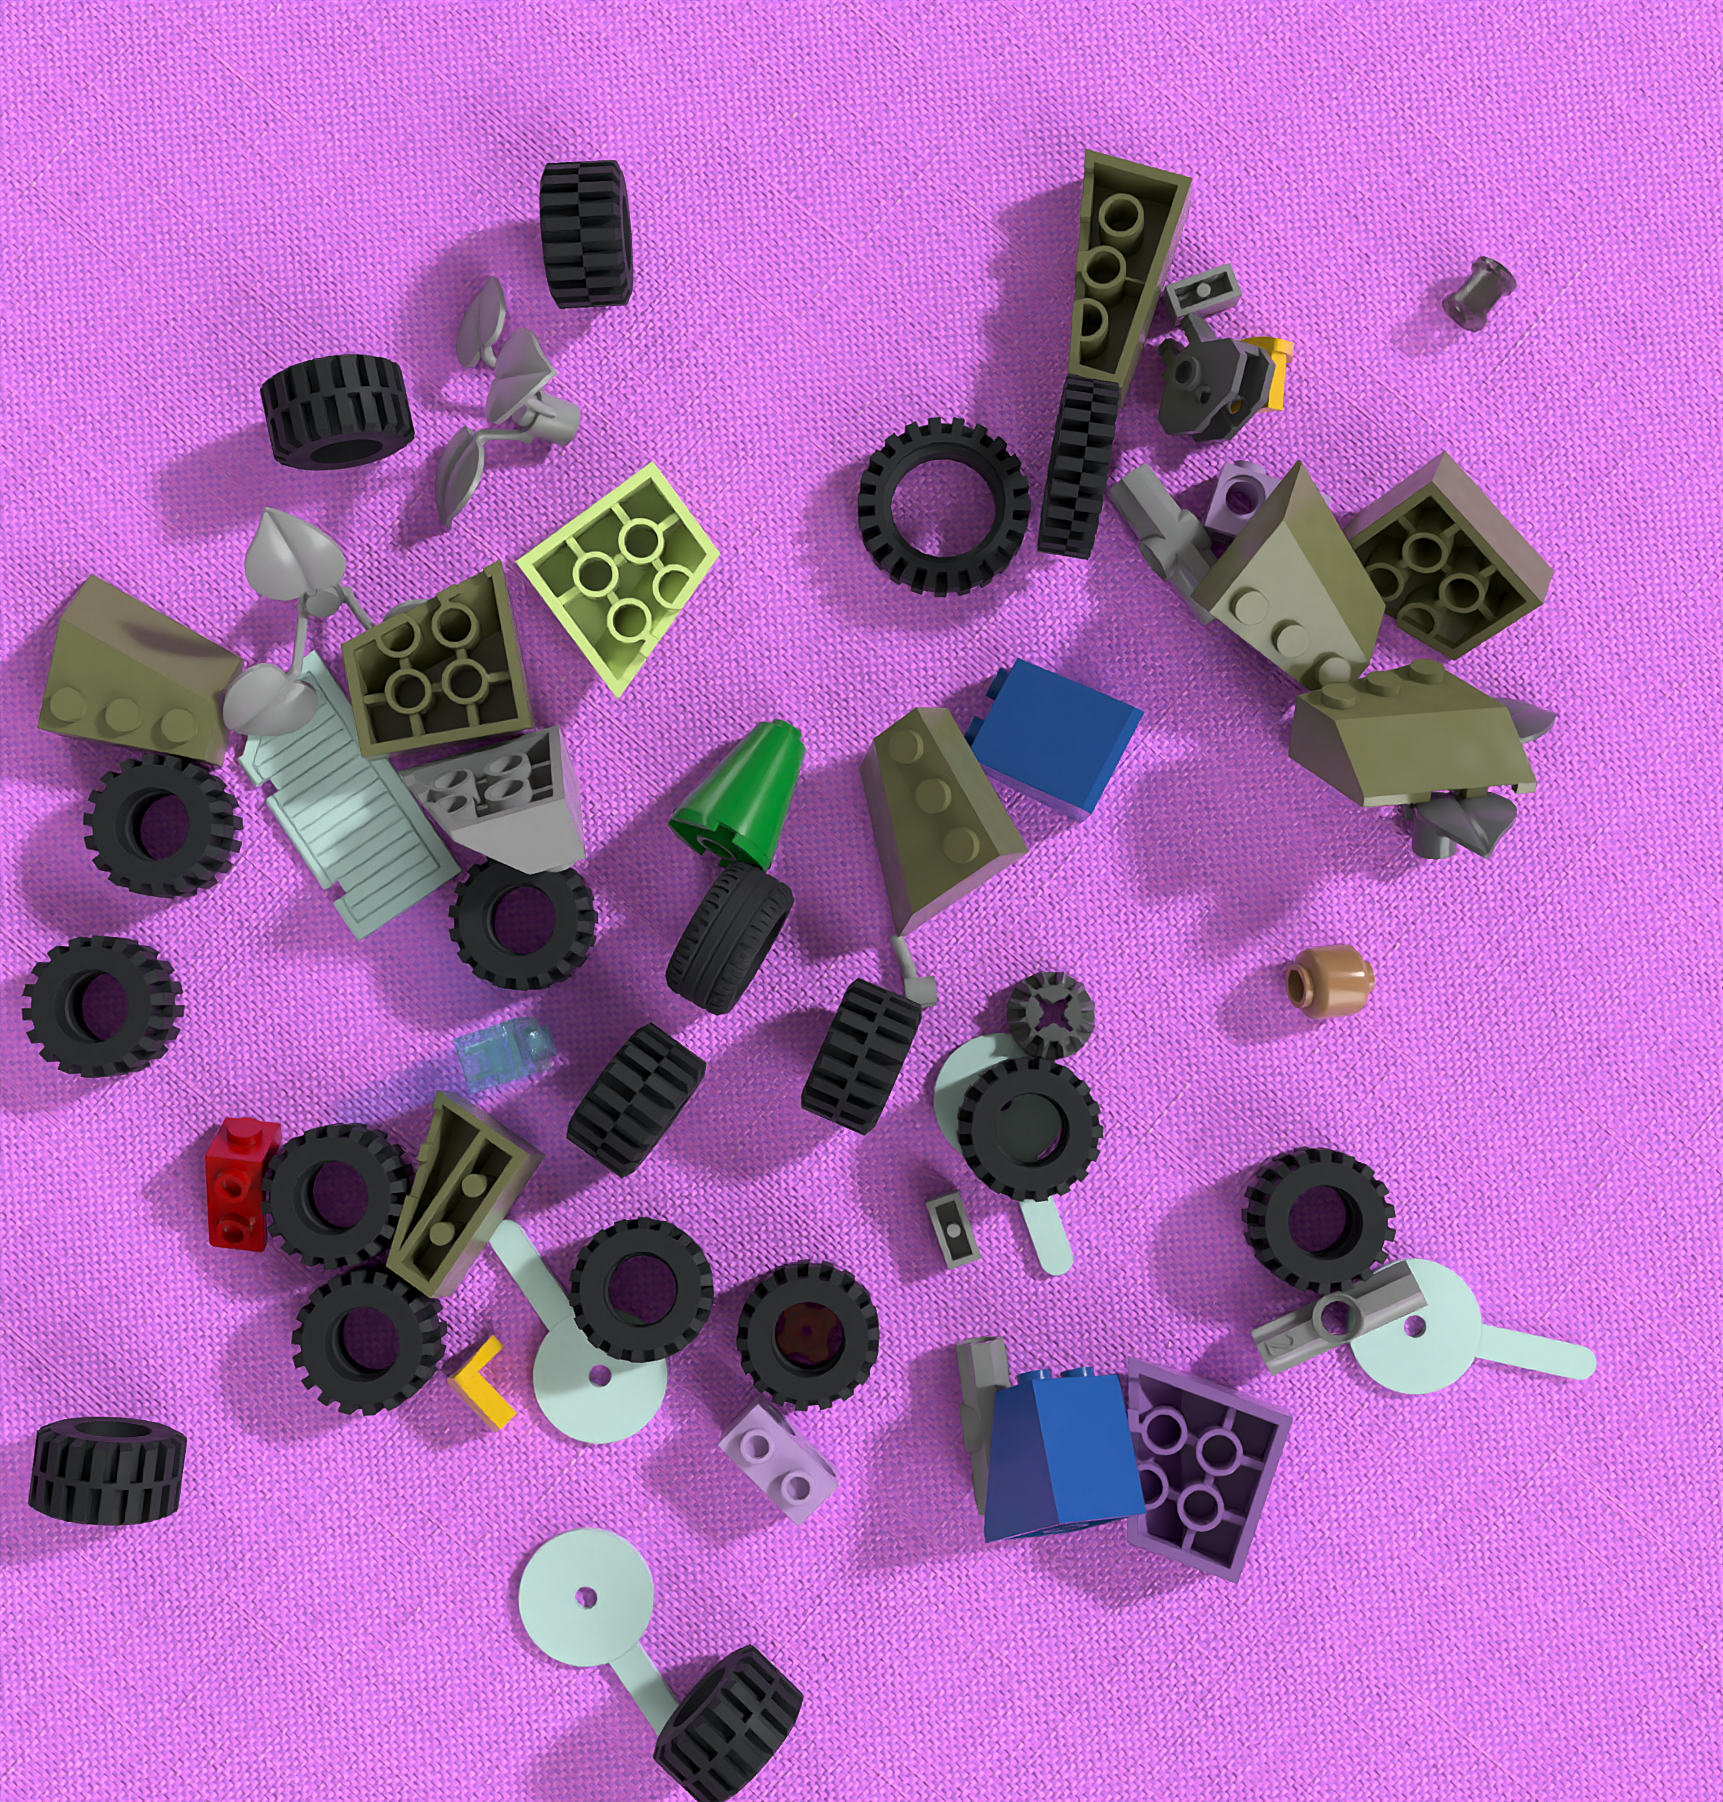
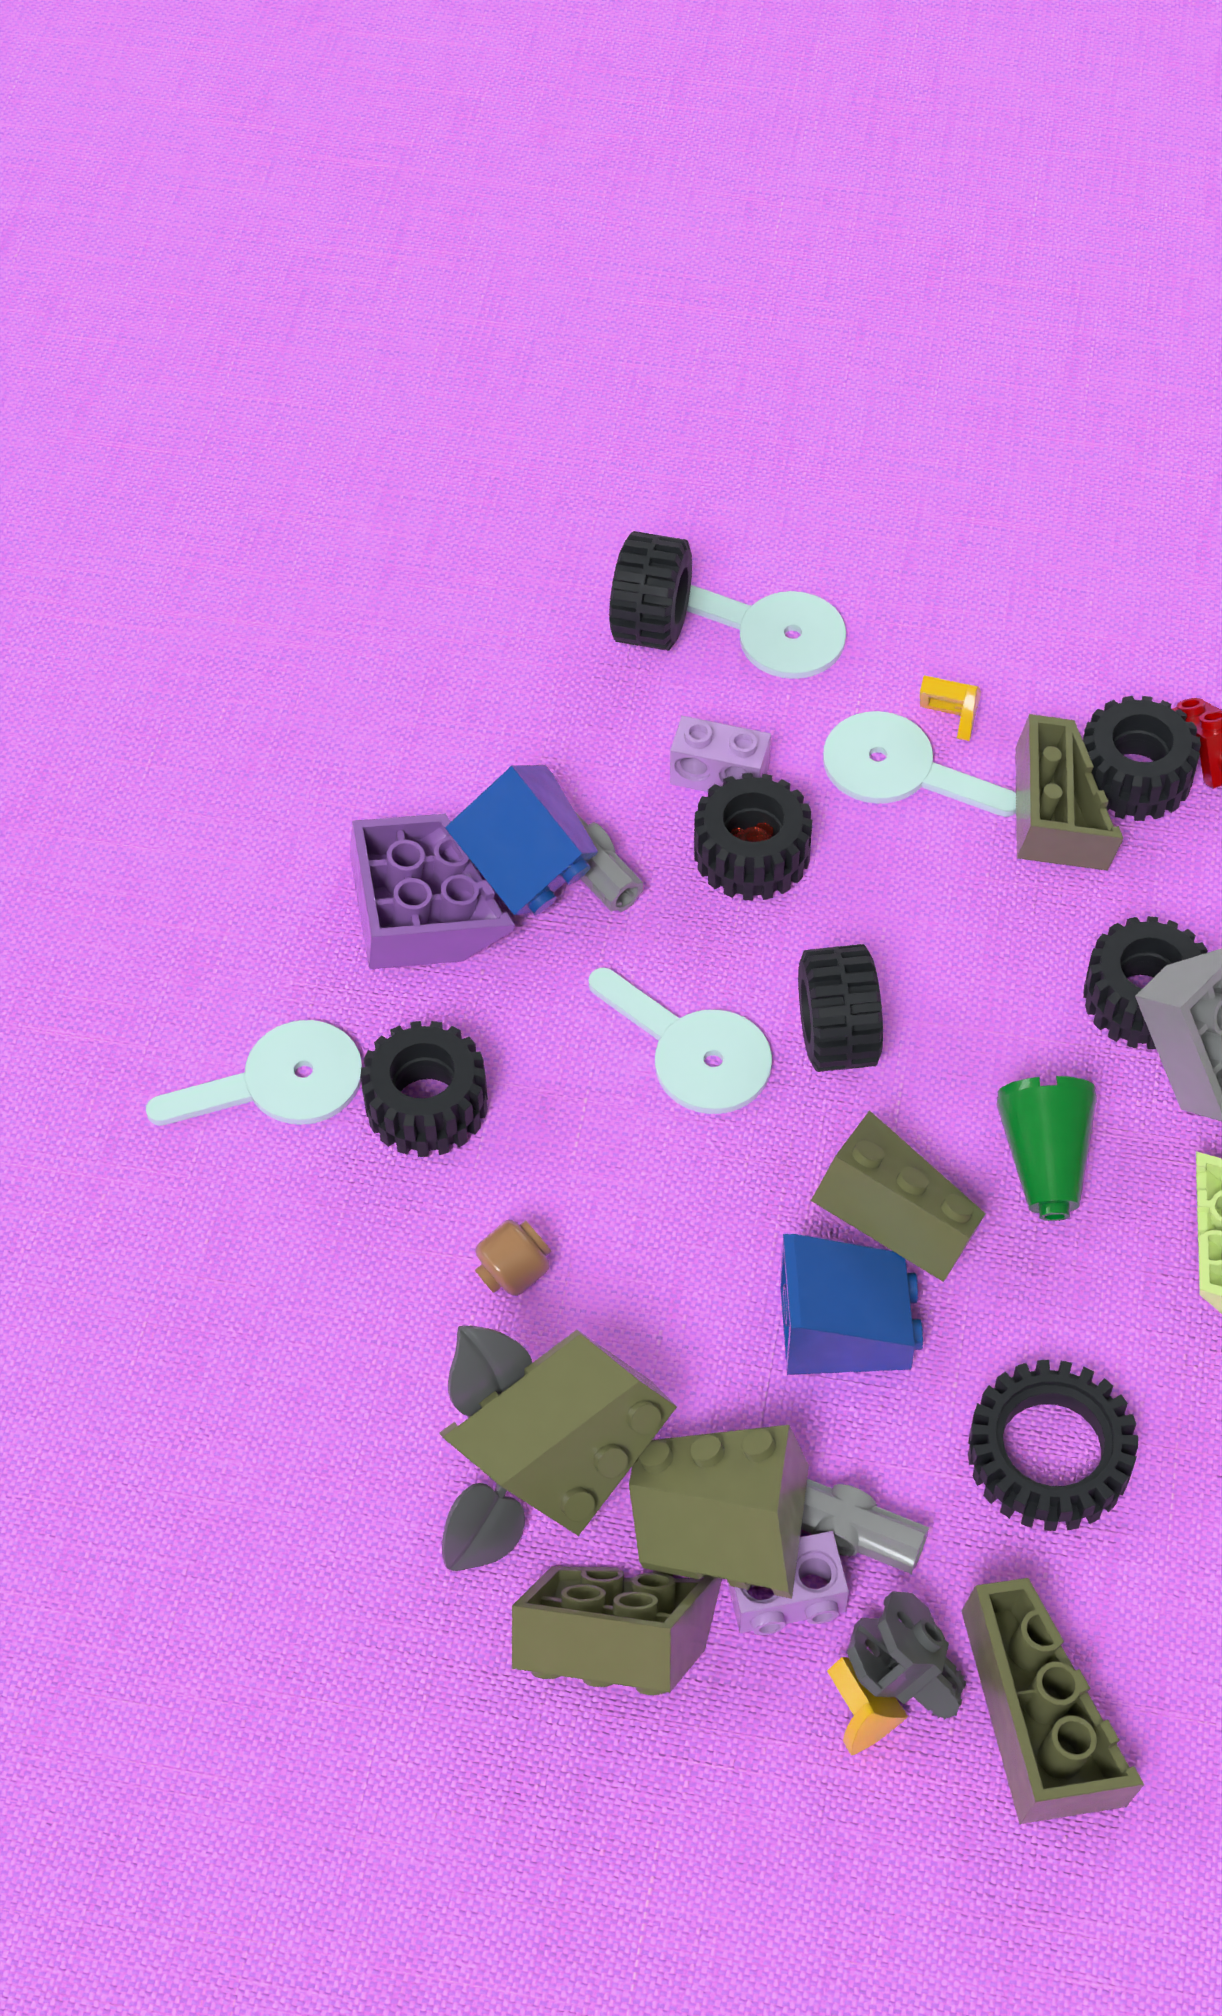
camera: 150 degrees right, 30 degrees down
black tyre [28,1417,187,1526] -> none
black tyre [291,1263,448,1416] -> none
clear light blue brick [453,1017,557,1094] -> none
black tyre [566,1022,707,1179] -> none
black tyre [568,1217,714,1363] -> none
black tyre [665,860,794,1016] -> none
light grey hand [889,934,937,1008] -> none
light grey piece [925,1189,982,1270] -> none
black tyre [956,1057,1103,1202] -> none
dark grey gear [1006,971,1095,1060] -> none
black tyre [1037,375,1119,560] -> none
piece [1161,263,1242,328] -> none
light grey piece [1250,1260,1428,1377] -> none
clear smoke bush [1442,256,1517,333] -> none

